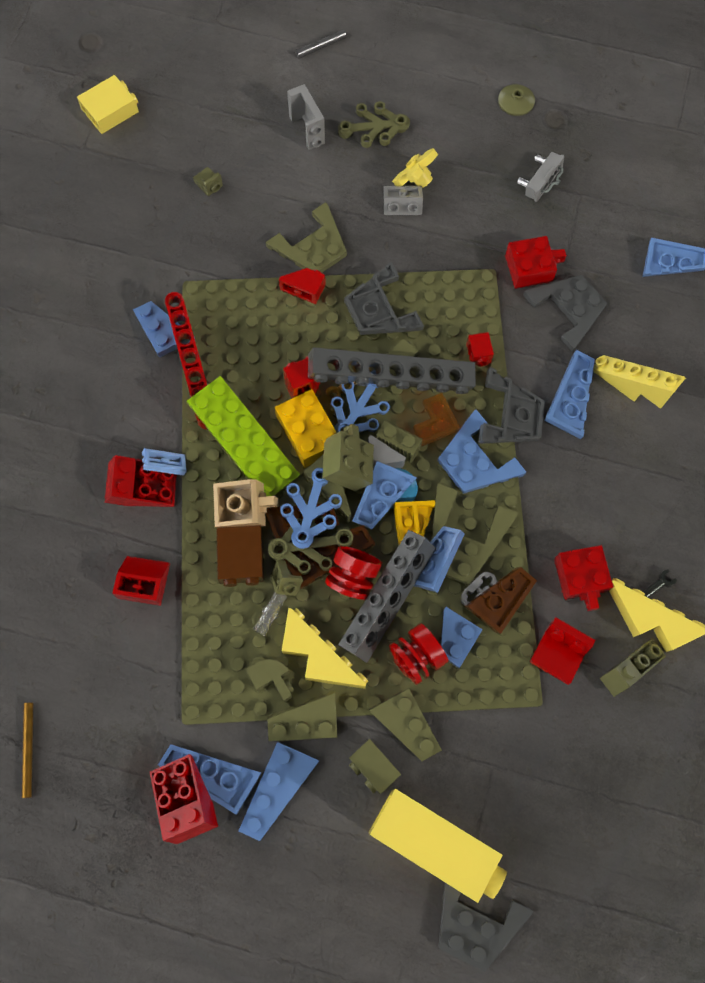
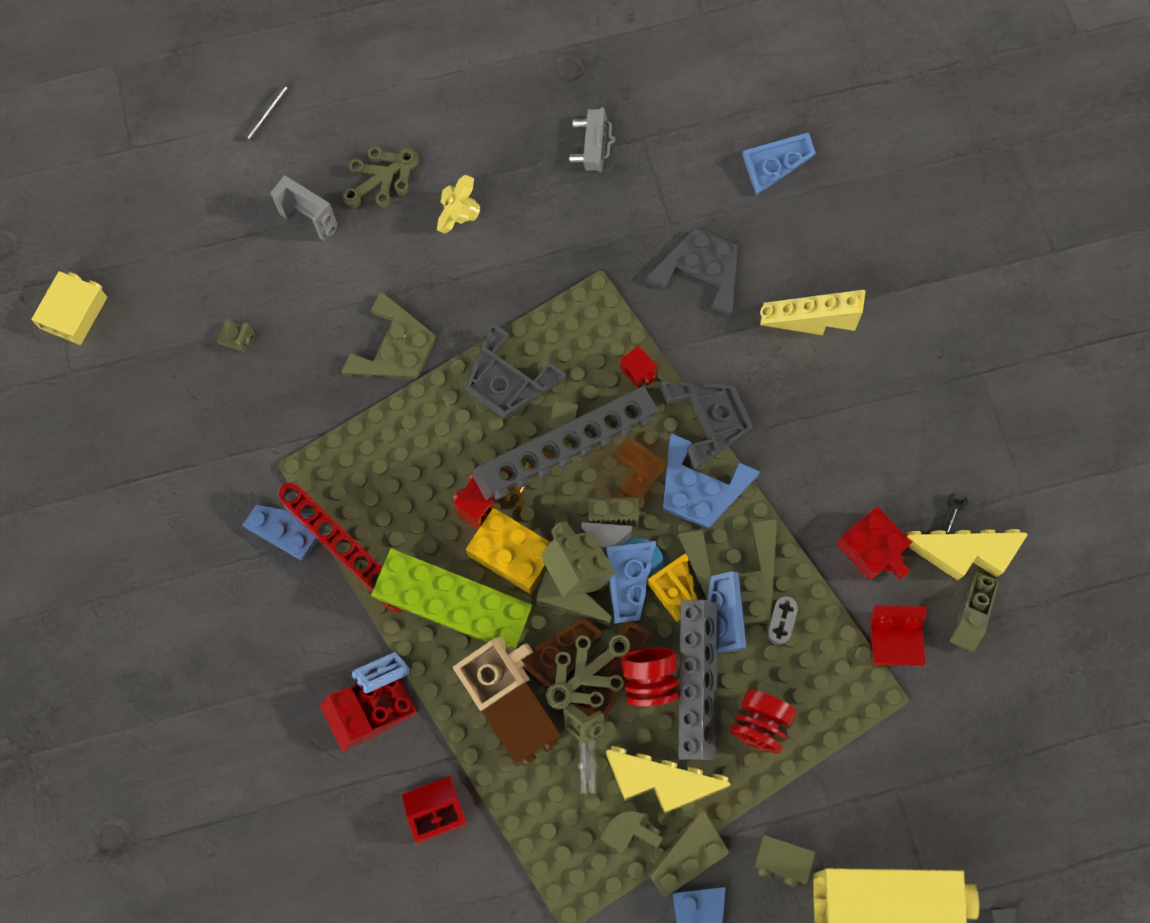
camera: 25 degrees left, 0 degrees up
red slope [279,268,326,304] -> none
medium blue plant [280,468,342,549] -> none
medium blue plant [331,370,390,433] -> none
olive wing [369,688,442,761] -> none
light grey bracket [383,186,423,215] -> none
medium blue wing [441,607,483,668] -> none
reddish brown wing [464,567,537,634] -> none
olive dish [498,84,535,116] -> none
red hinge [505,236,567,289] -> none
medium blue wing [544,350,595,439] -> none

